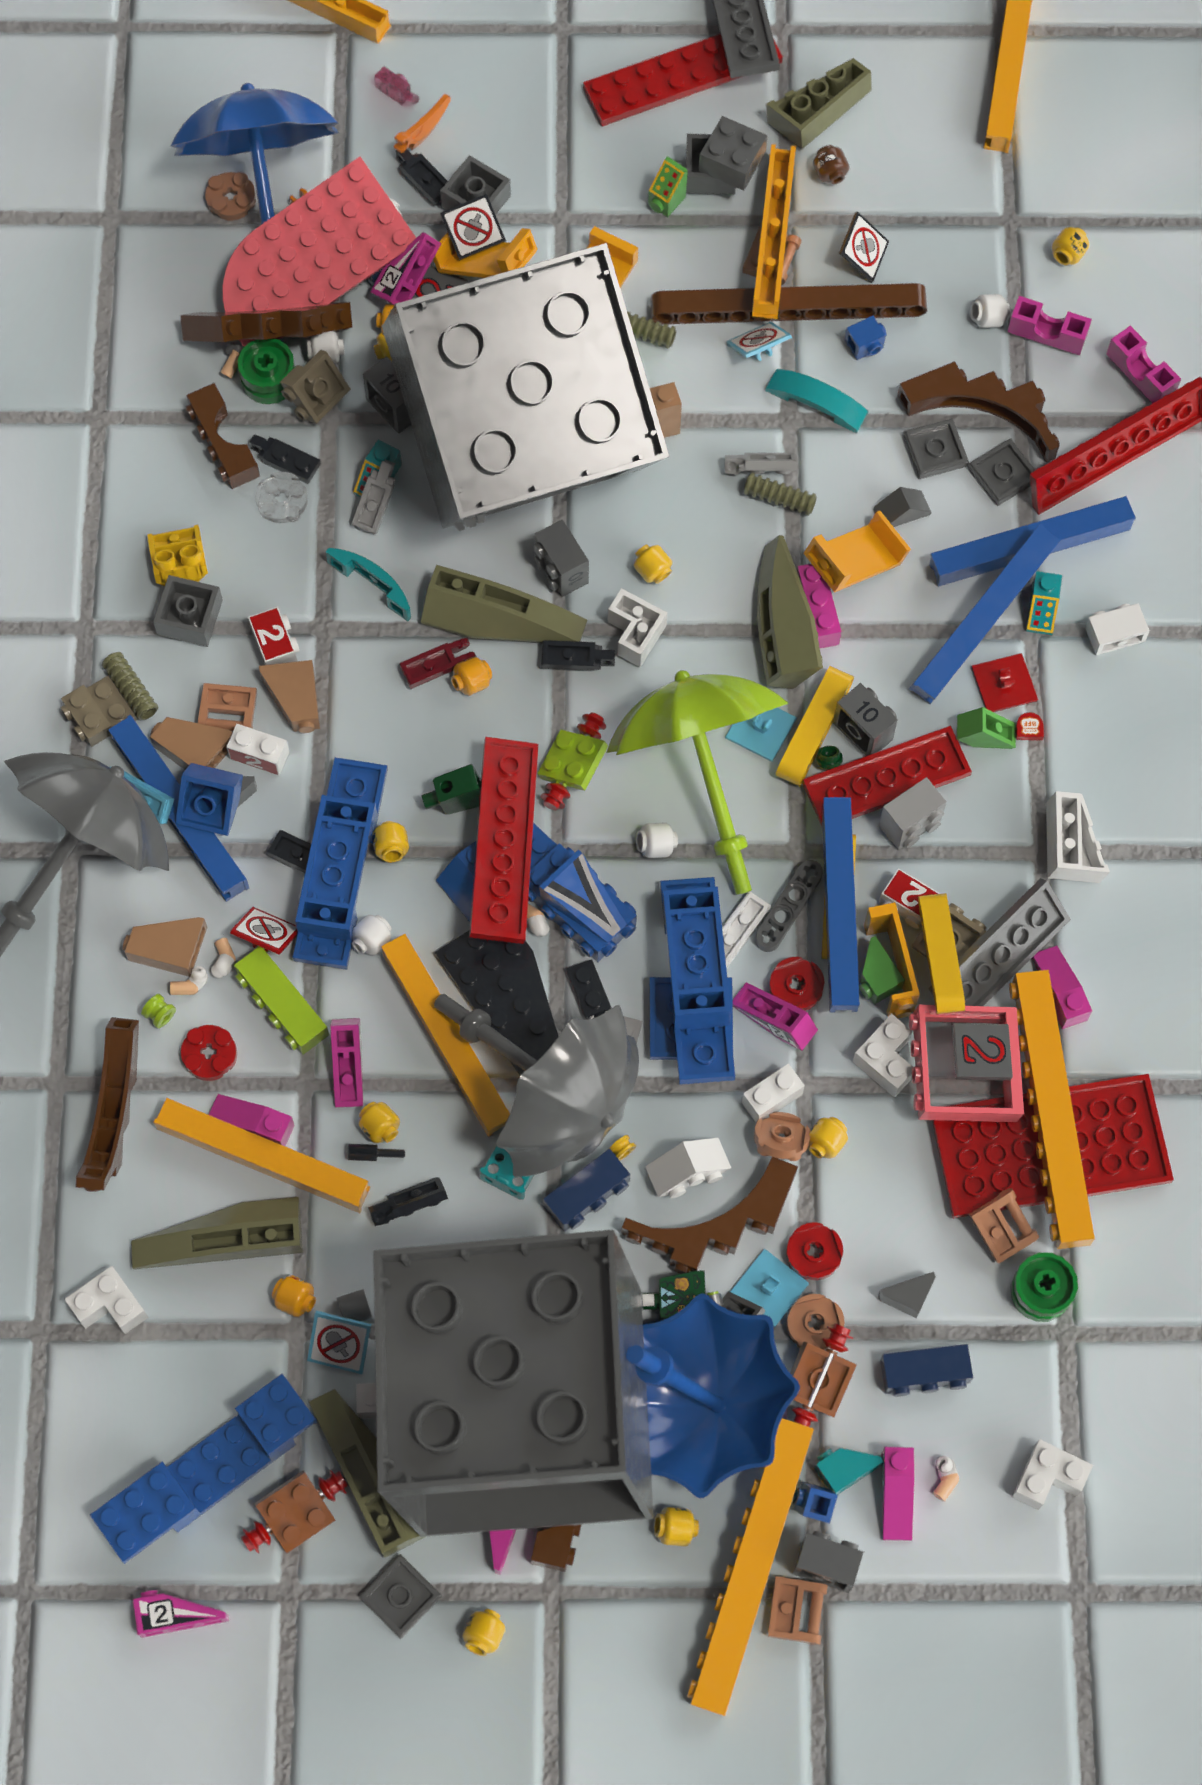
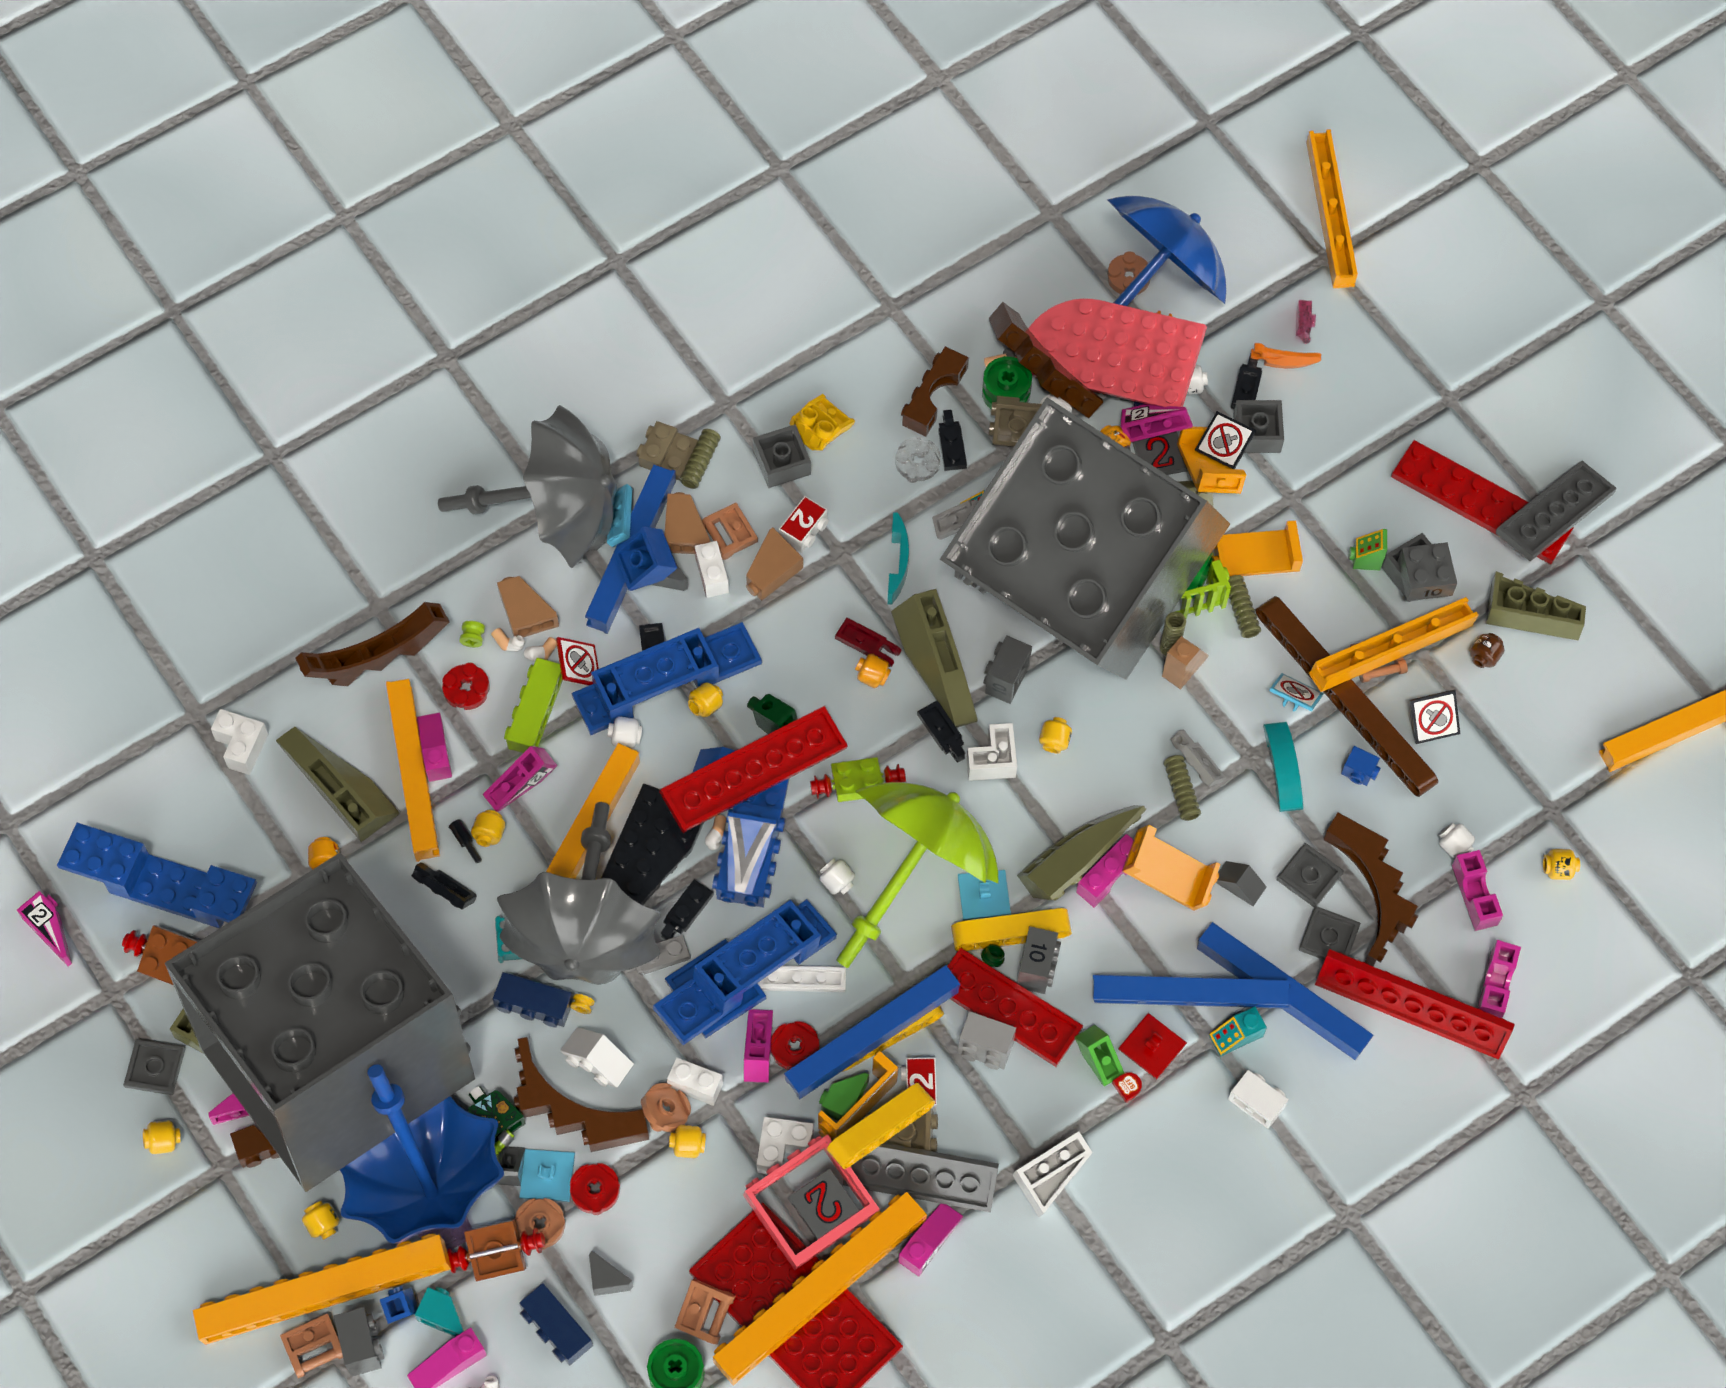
camera: 55 degrees right, 5 degrees down
dark grey beam [756,860,823,952] -> none

